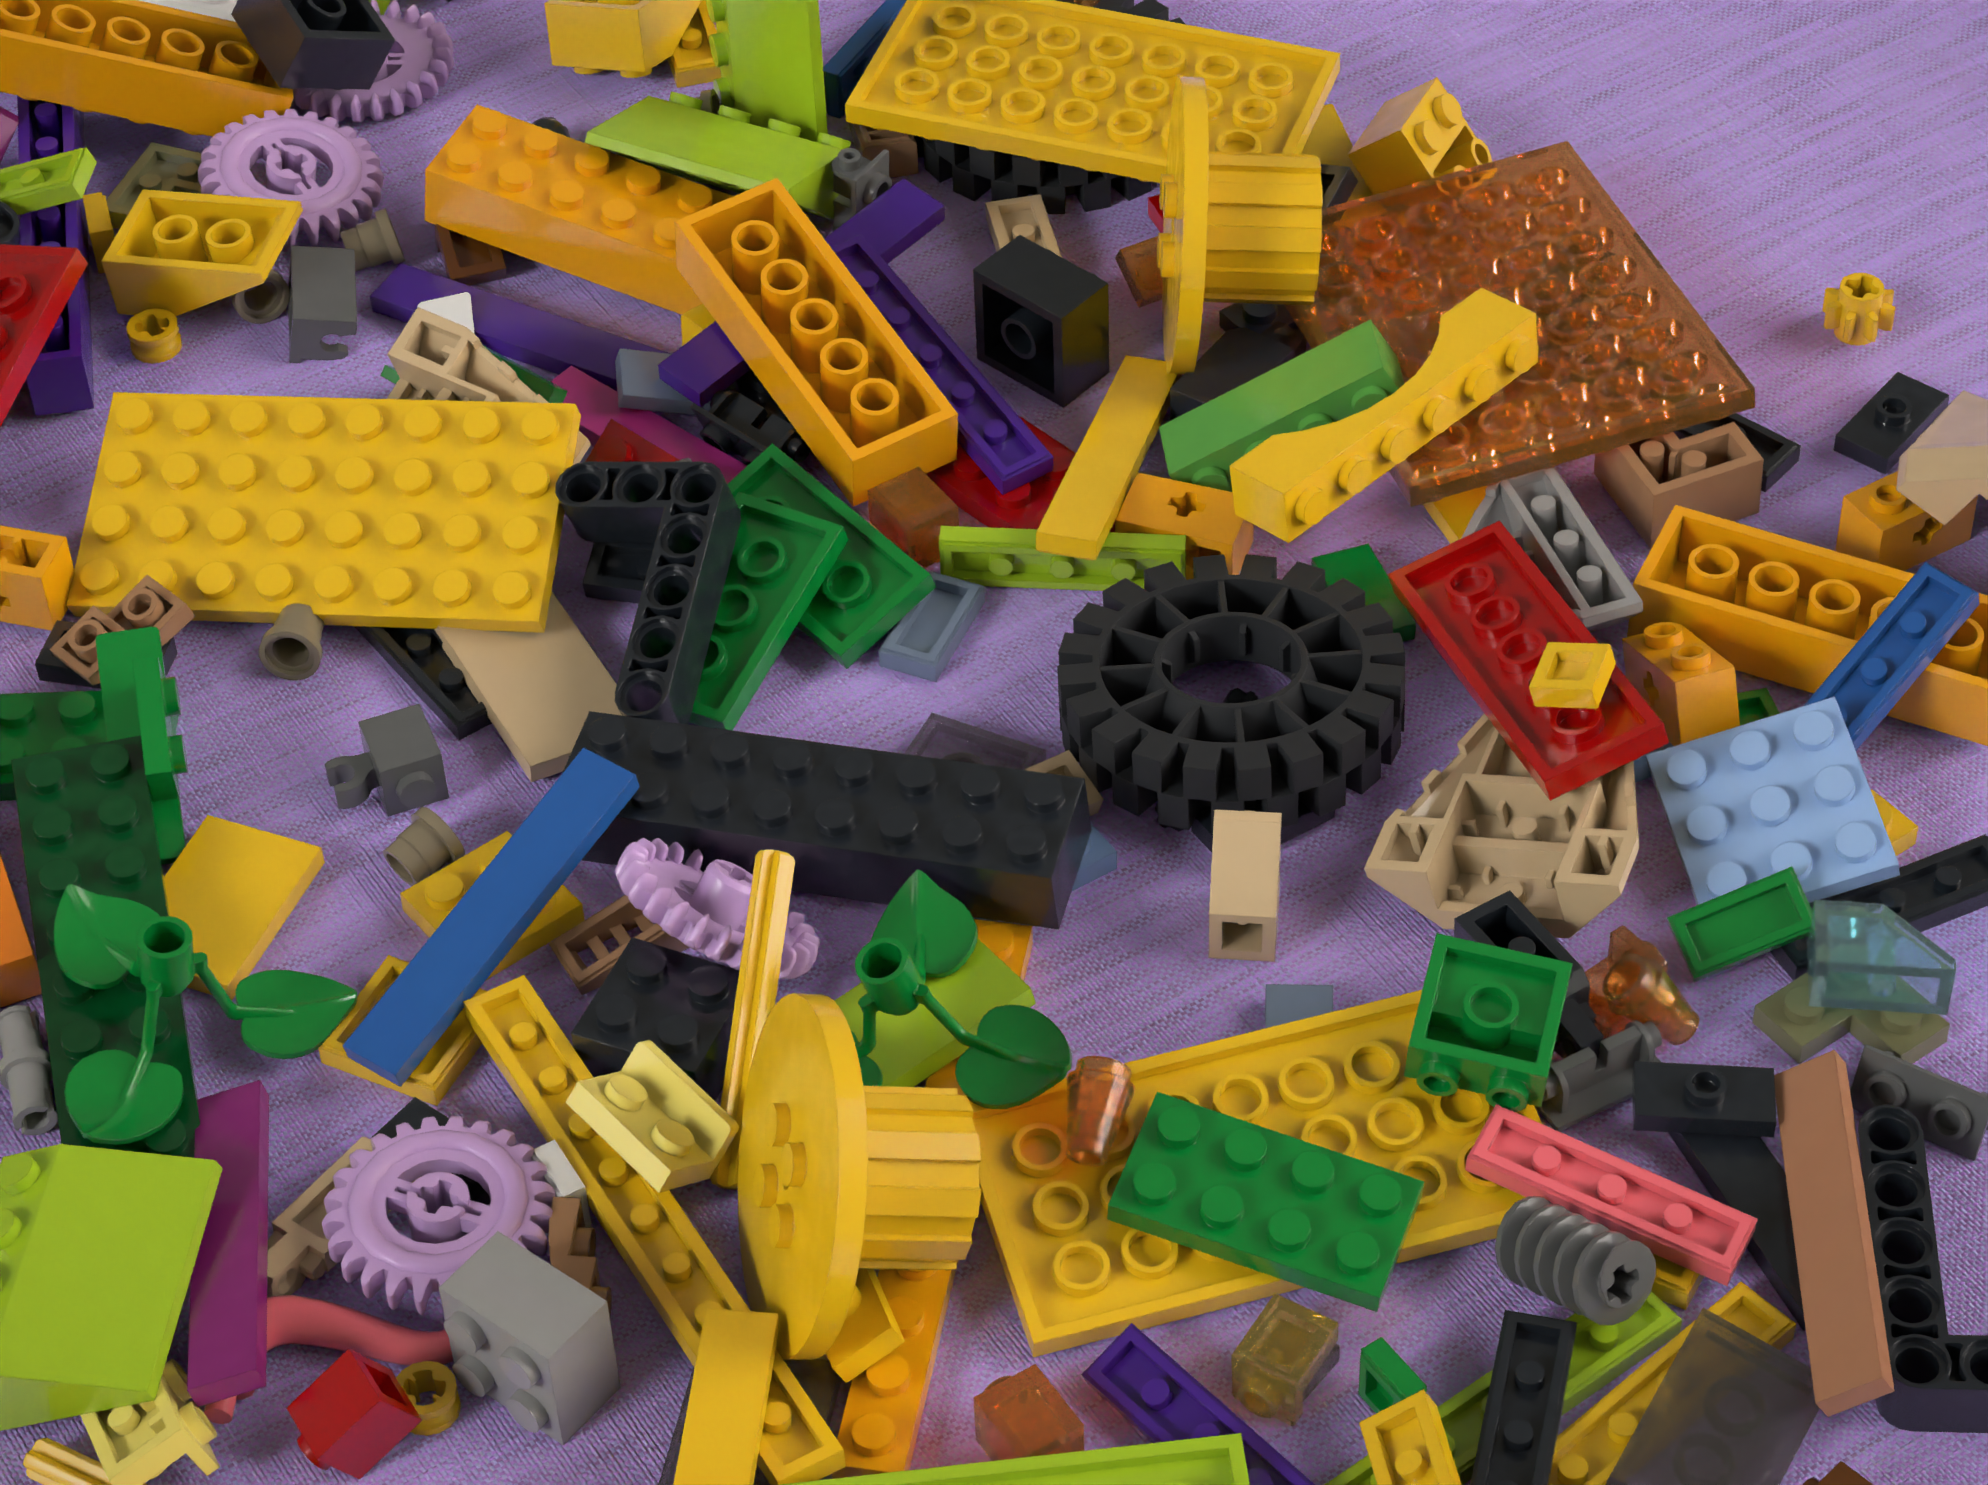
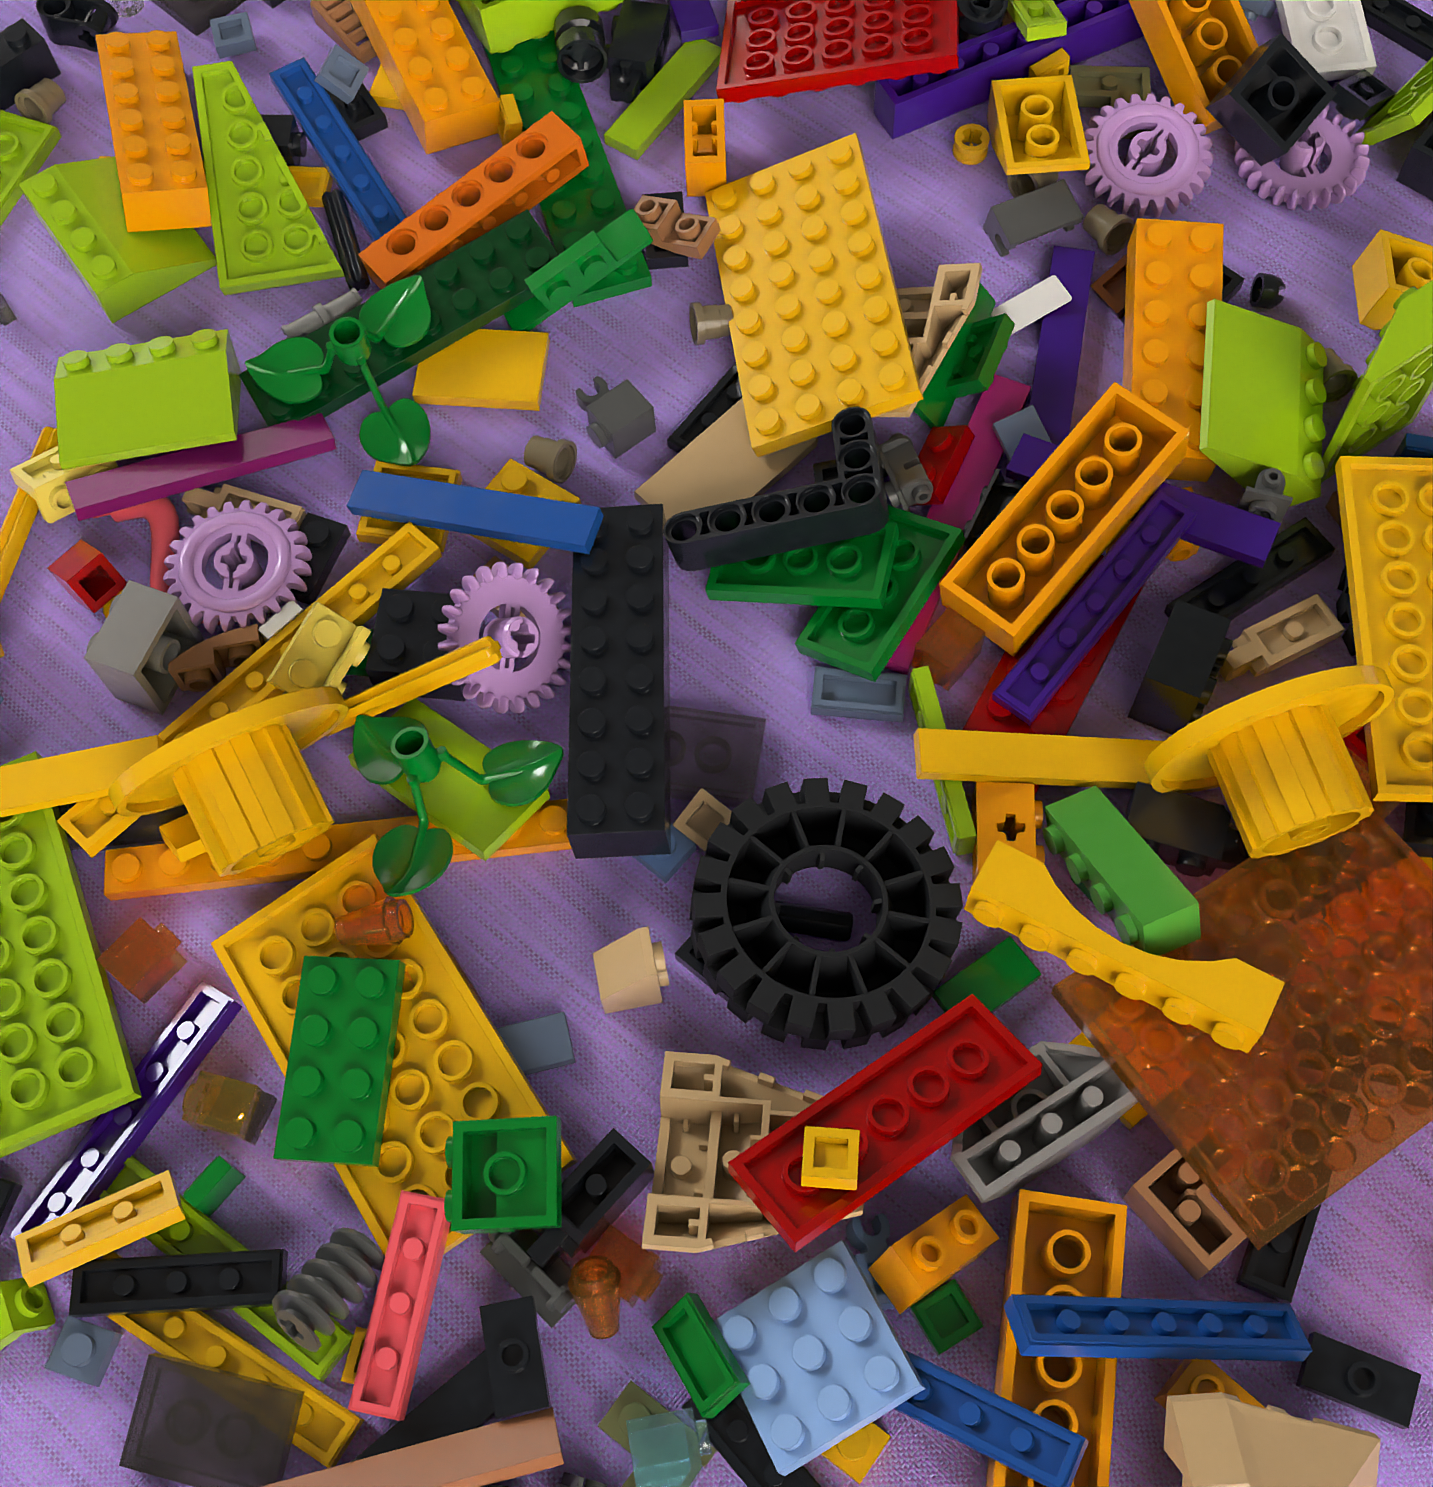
camera: 75 degrees right, 20 degrees up
none -> blue tile [1003,1294,1313,1361]
none -> black tile [1164,517,1335,620]

